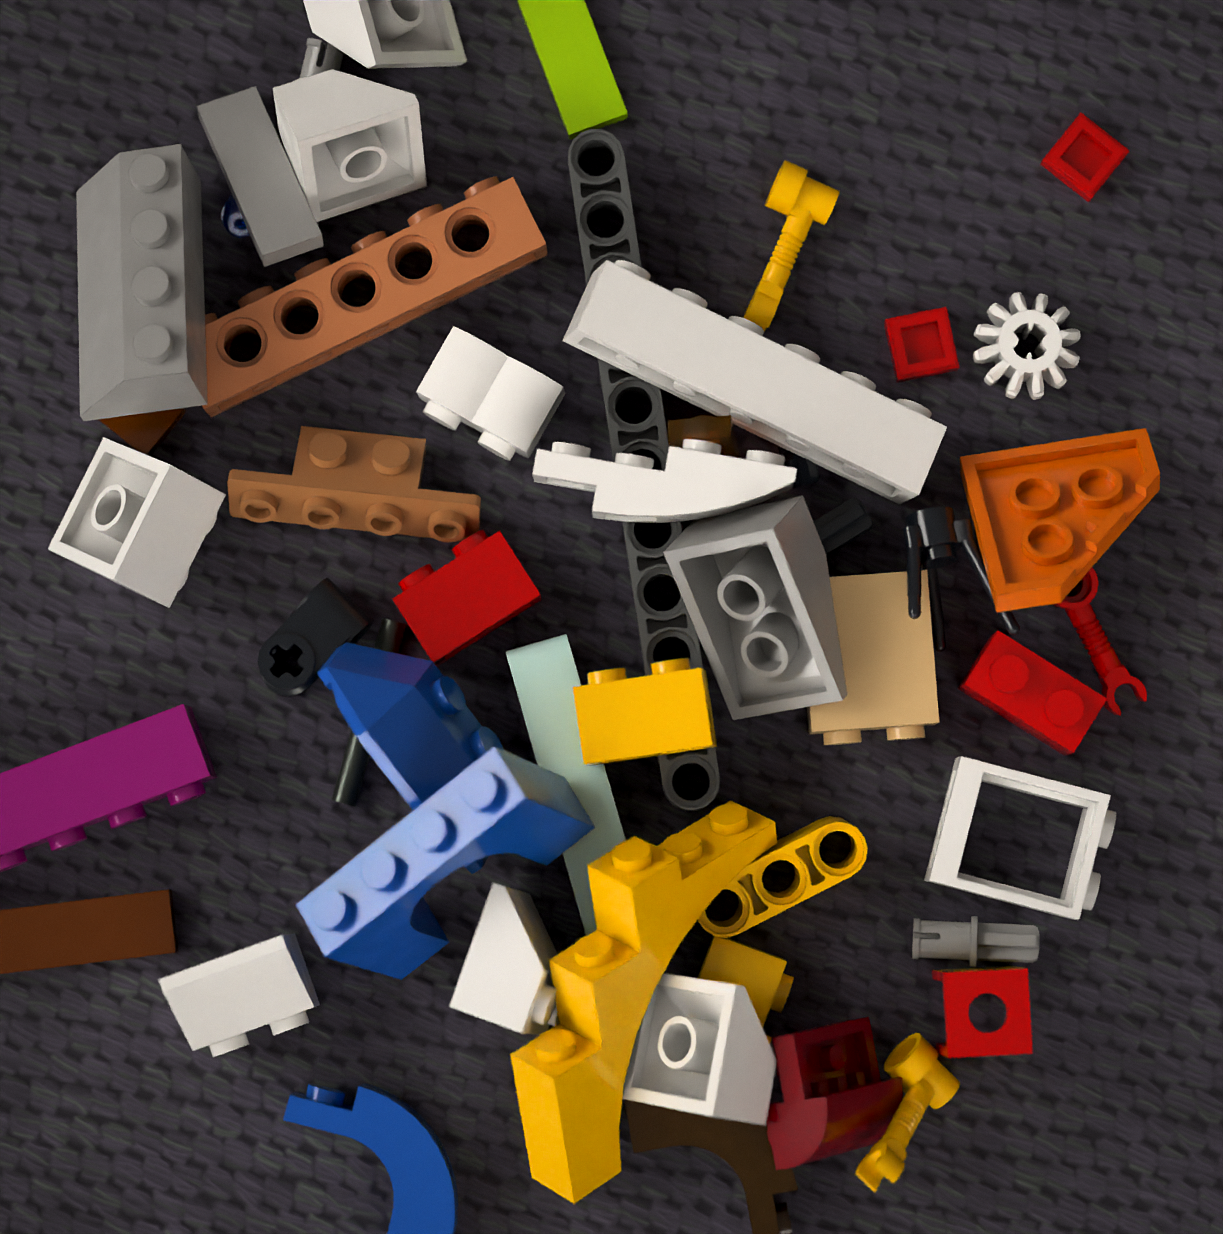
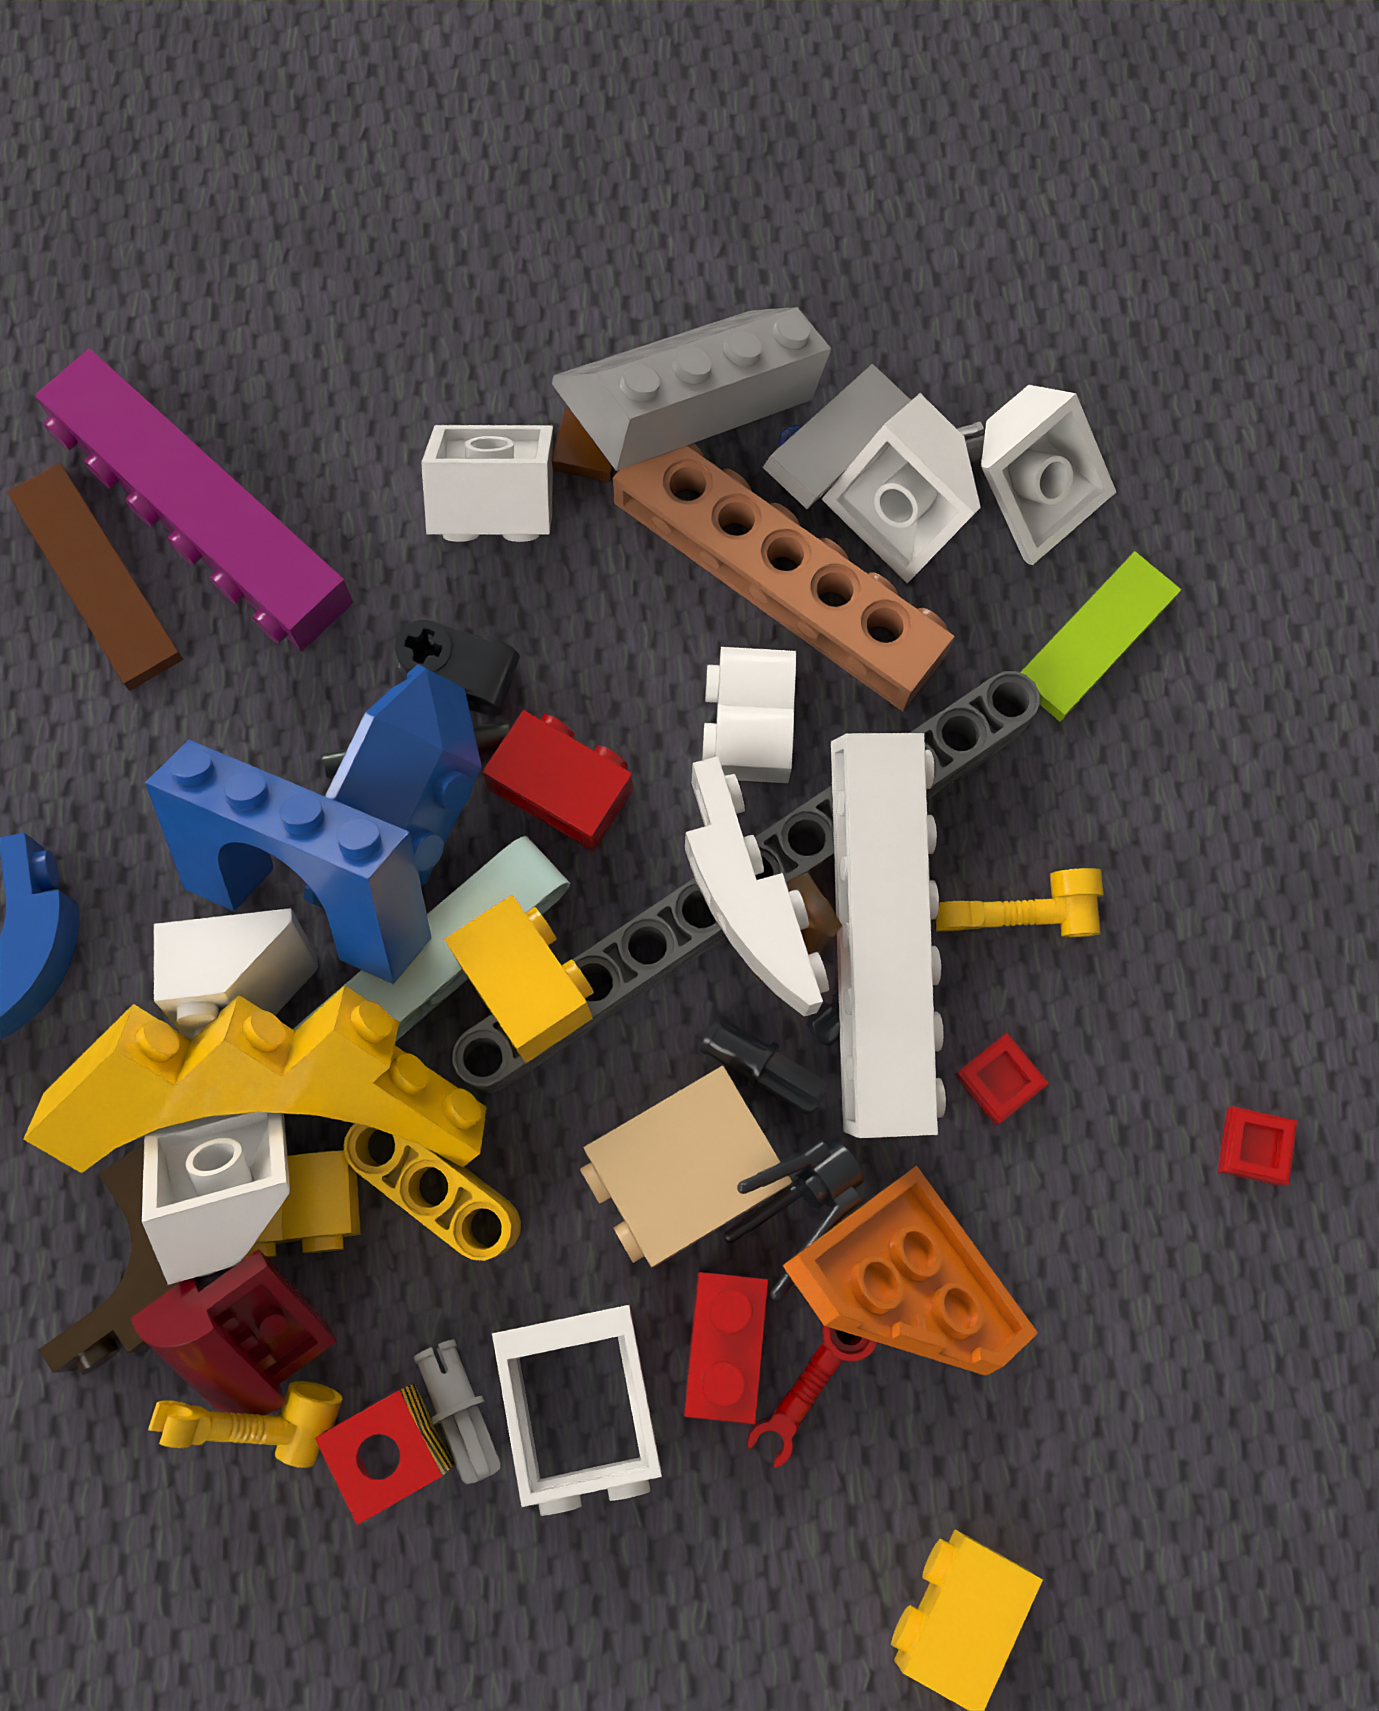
camera: 55 degrees right, 10 degrees down
white slope [159,933,320,1057] -> none
medium nougat bracket [227,426,481,542] -> none
light grey slope [663,496,847,720] -> none
white gear [973,292,1081,400] -> none

